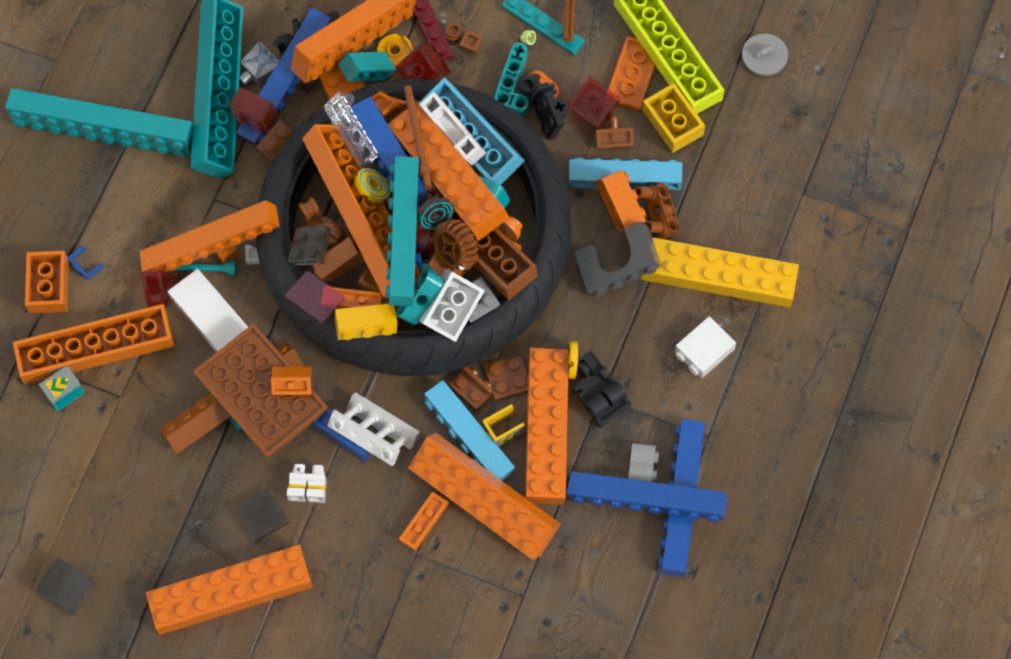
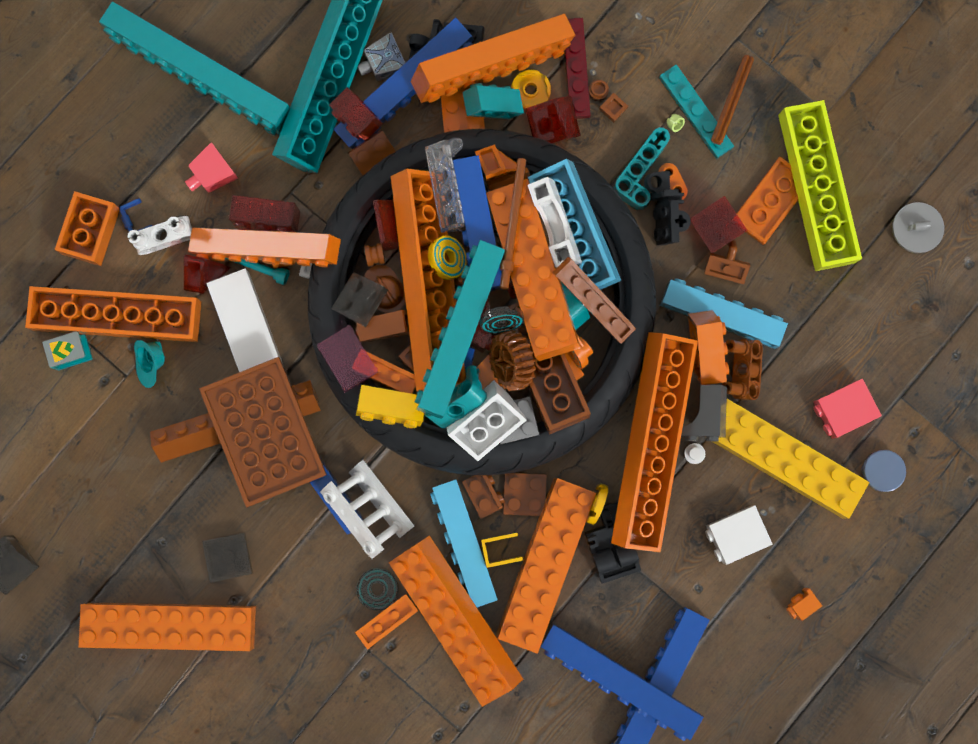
camera: 15 degrees right, 15 degrees up
orange panel [271,366,312,395] -> none
white hips [287,464,327,503] -> none
light grey brick [628,443,659,482] -> none
yellow brick [642,83,705,153] -> none
none -> white piece [128,216,192,255]
none -> teal piece [134,340,165,388]
none -> coral torso [185,143,238,193]
none -> clear red brick [229,195,300,233]
none -> clear smoke tile [356,568,399,610]
none -> clear red slope [373,200,399,251]
none -> plate [552,257,636,344]
none -> orange brick [611,332,698,552]
none -> white plate [684,443,705,464]
none -> orange brick [786,588,822,621]
none -> coral brick [813,379,882,439]
none -> sand blue tile [861,450,906,492]

